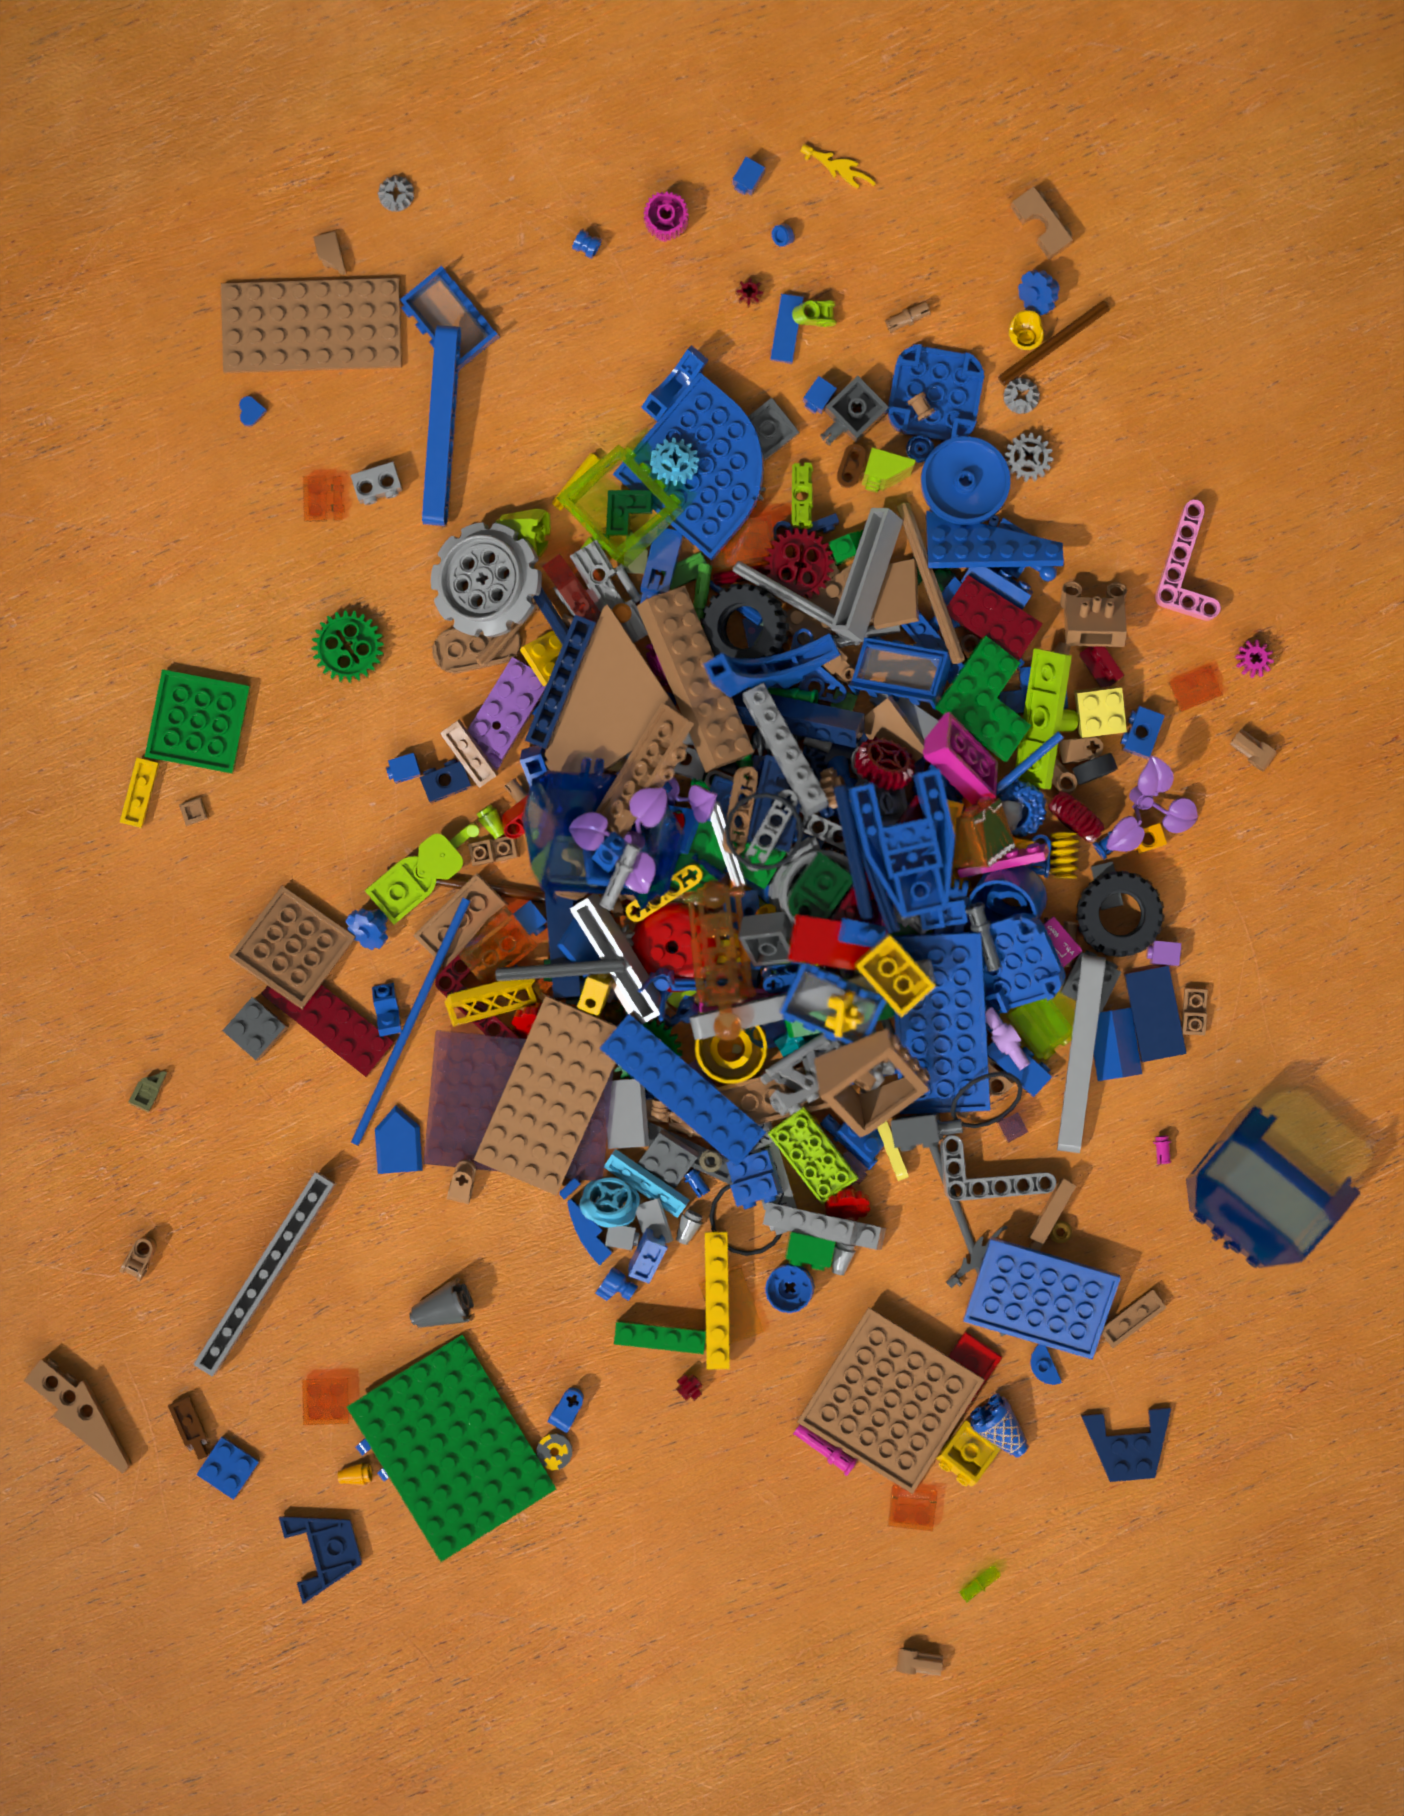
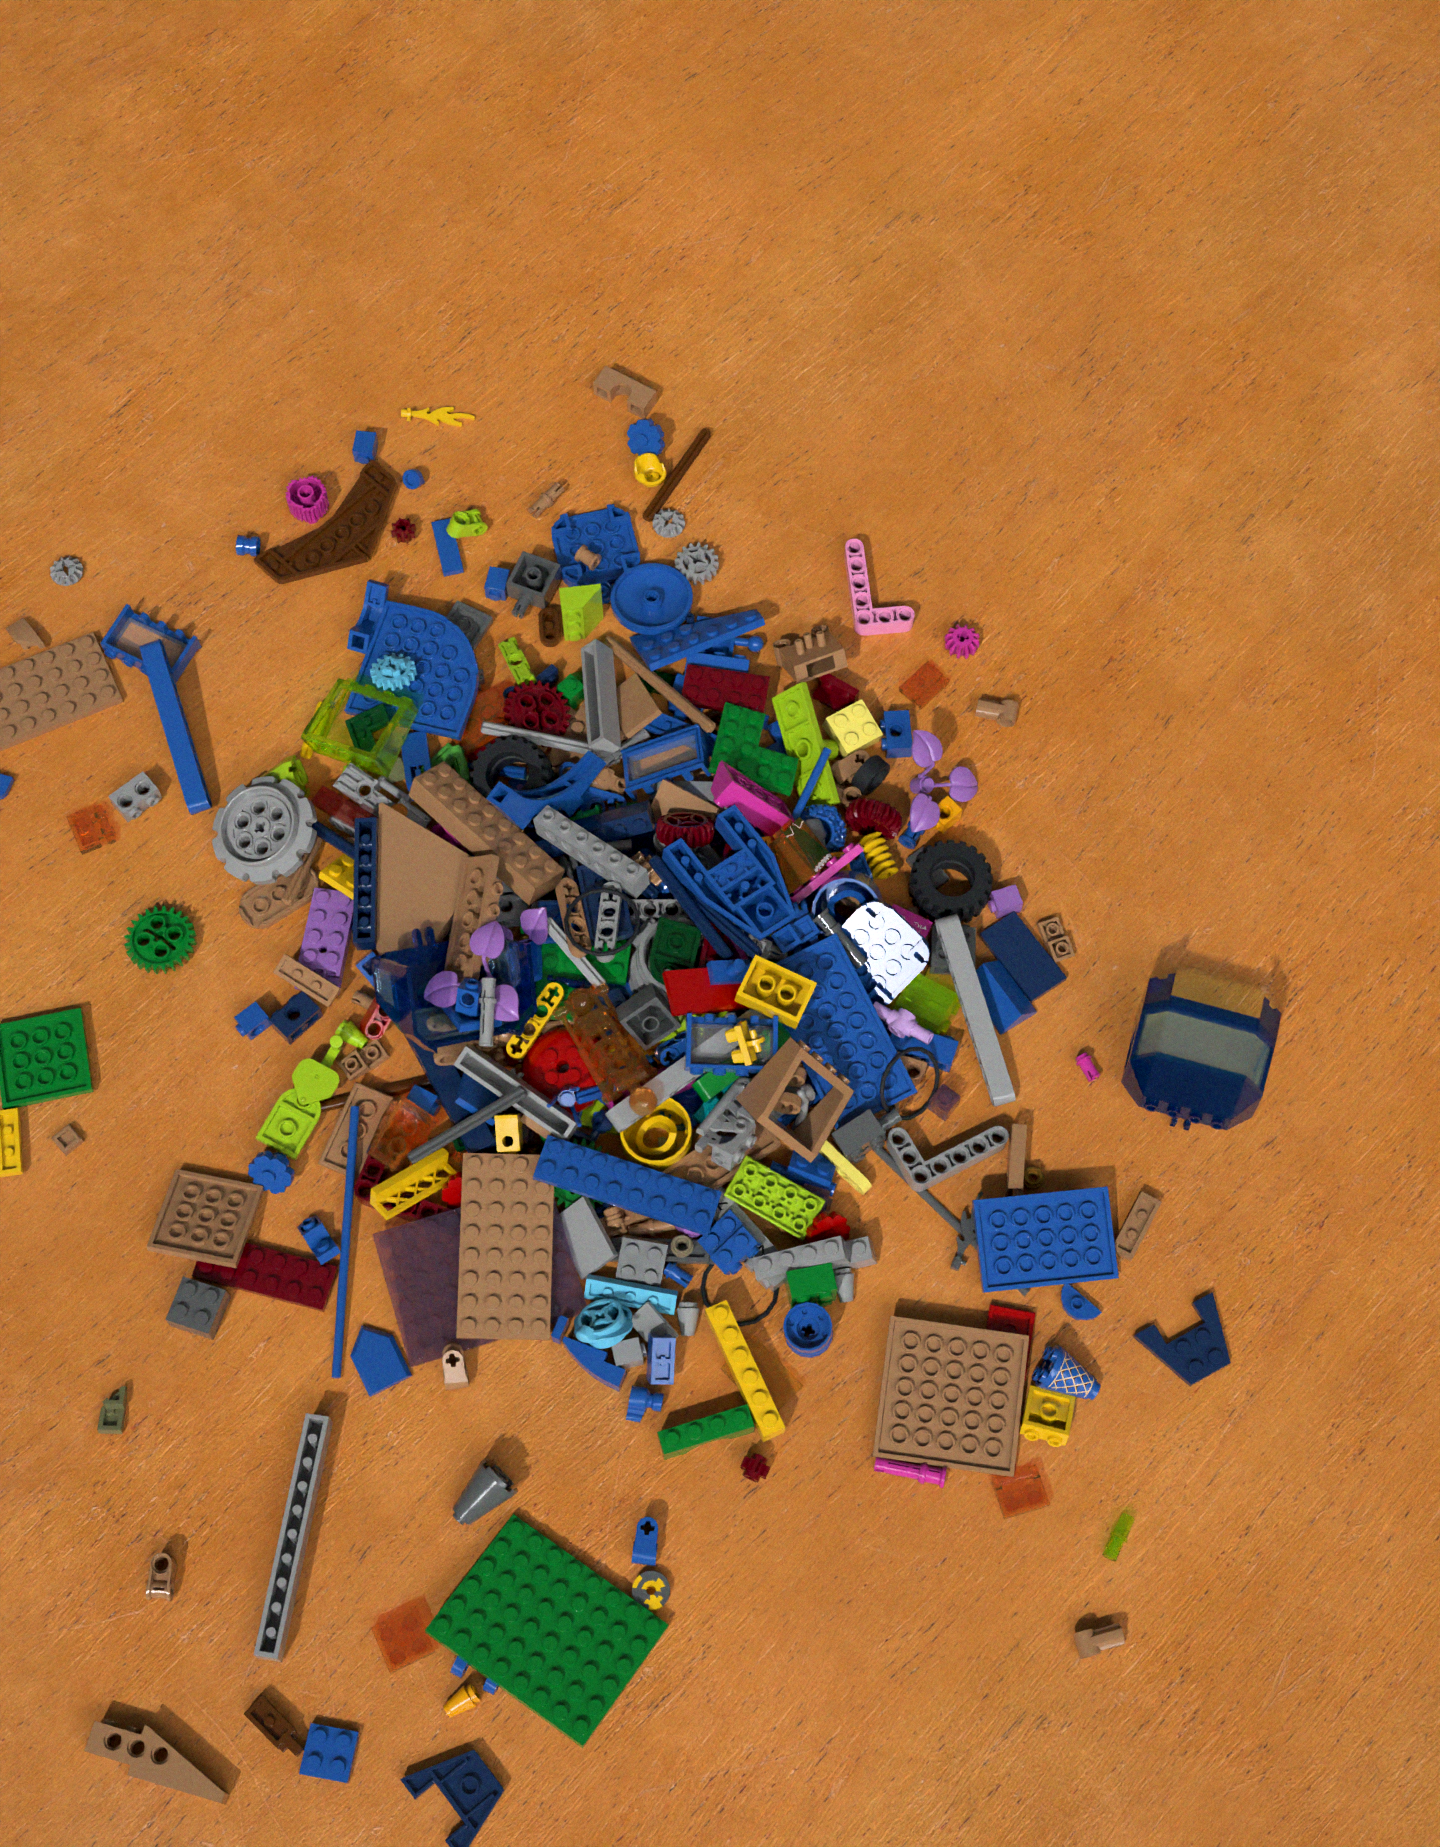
camera: 25 degrees left, 20 degrees down
none -> reddish brown wing [254,459,397,584]

